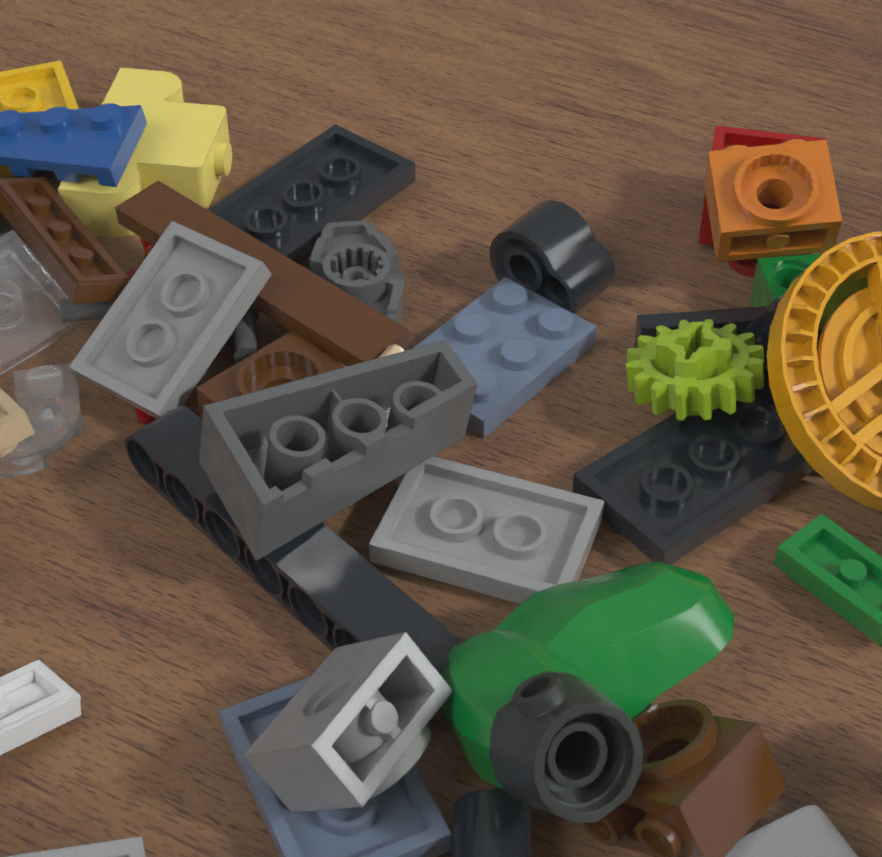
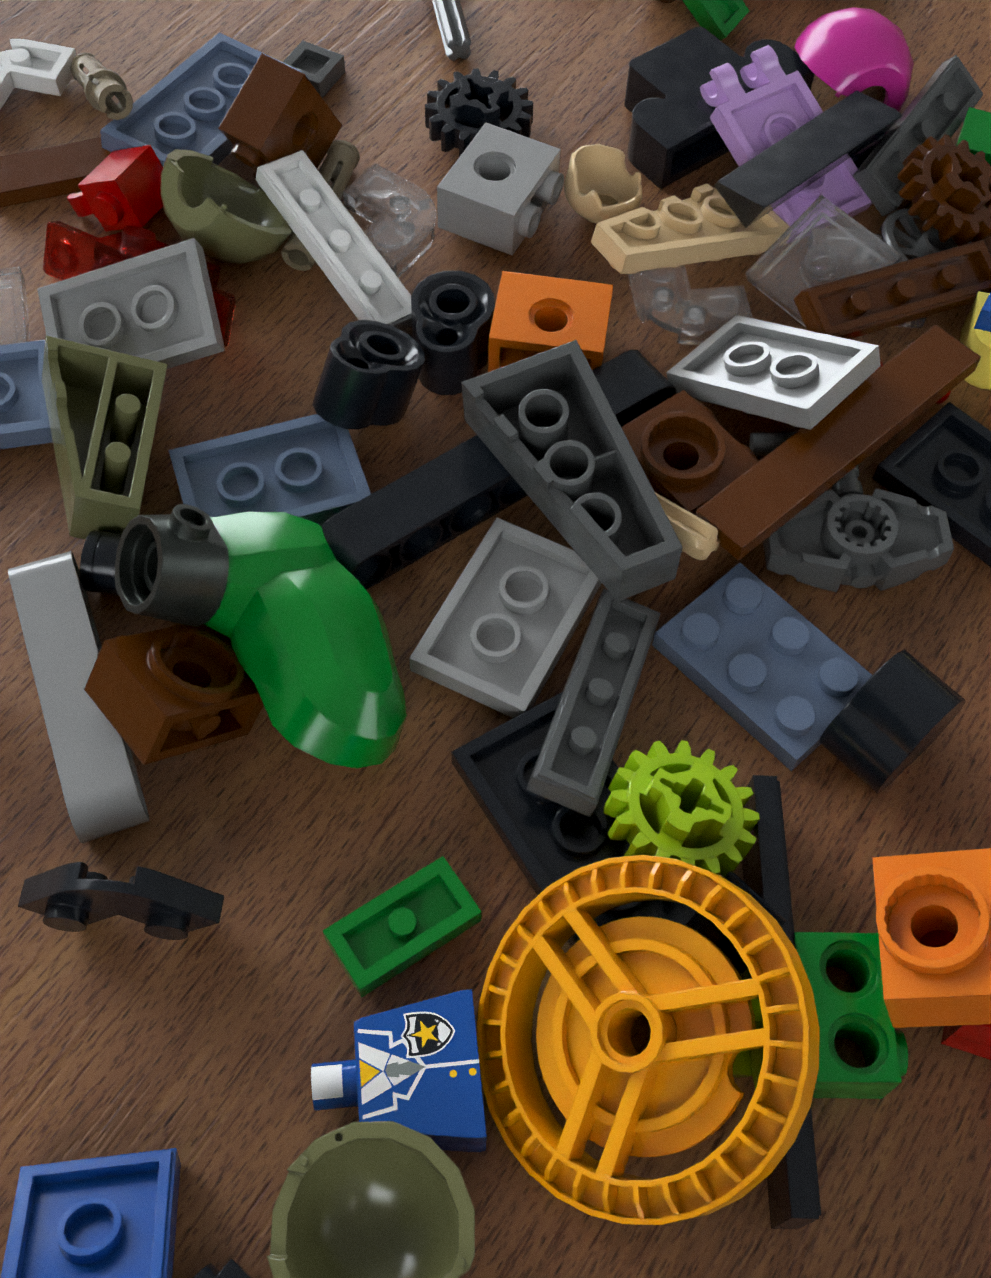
camera: 95 degrees right, 15 degrees up
light grey brick [243,632,453,813] -> none
none -> black piece [313,320,425,430]
none -> black piece [411,270,495,395]
none -> orange brick [488,271,613,372]
none -> dark grey tile [526,589,661,817]

